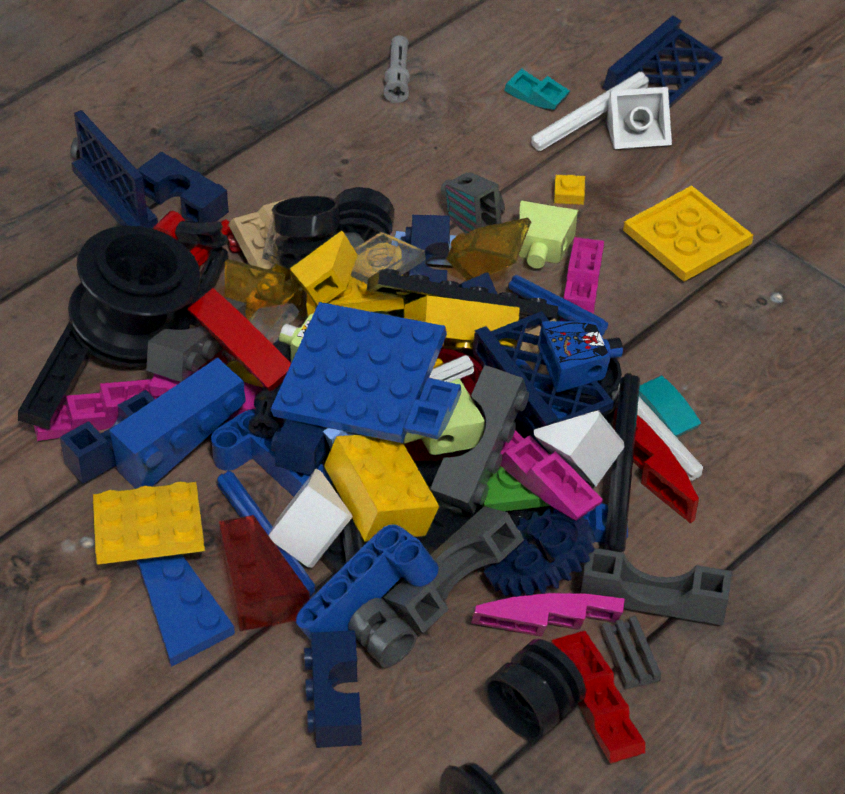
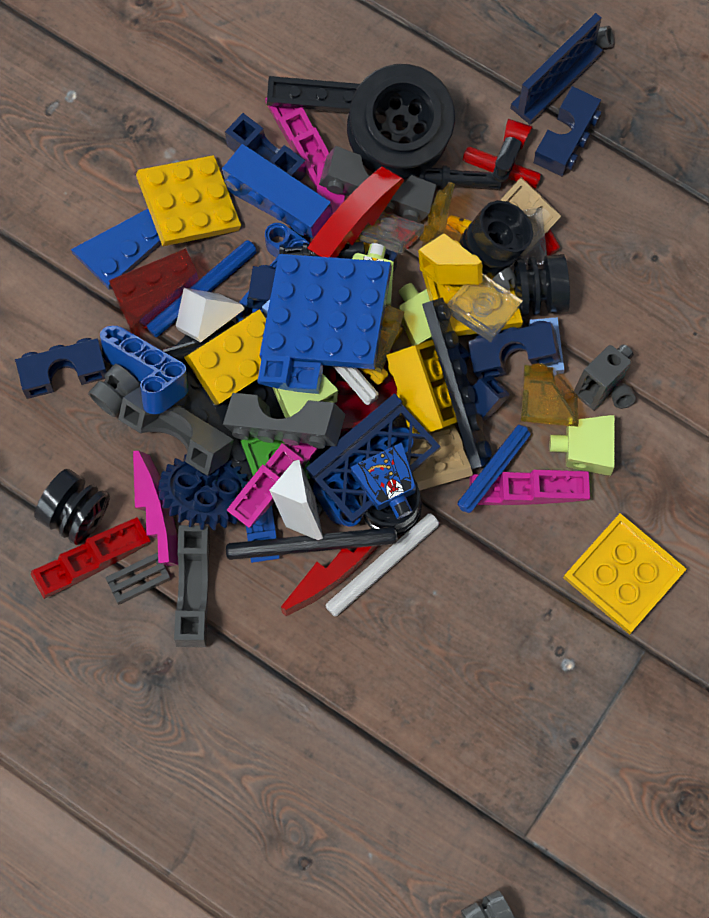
camera: 80 degrees right, 25 degrees up
yellow plate [554,175,585,205] -> none
teal slope [639,375,701,437] -> none

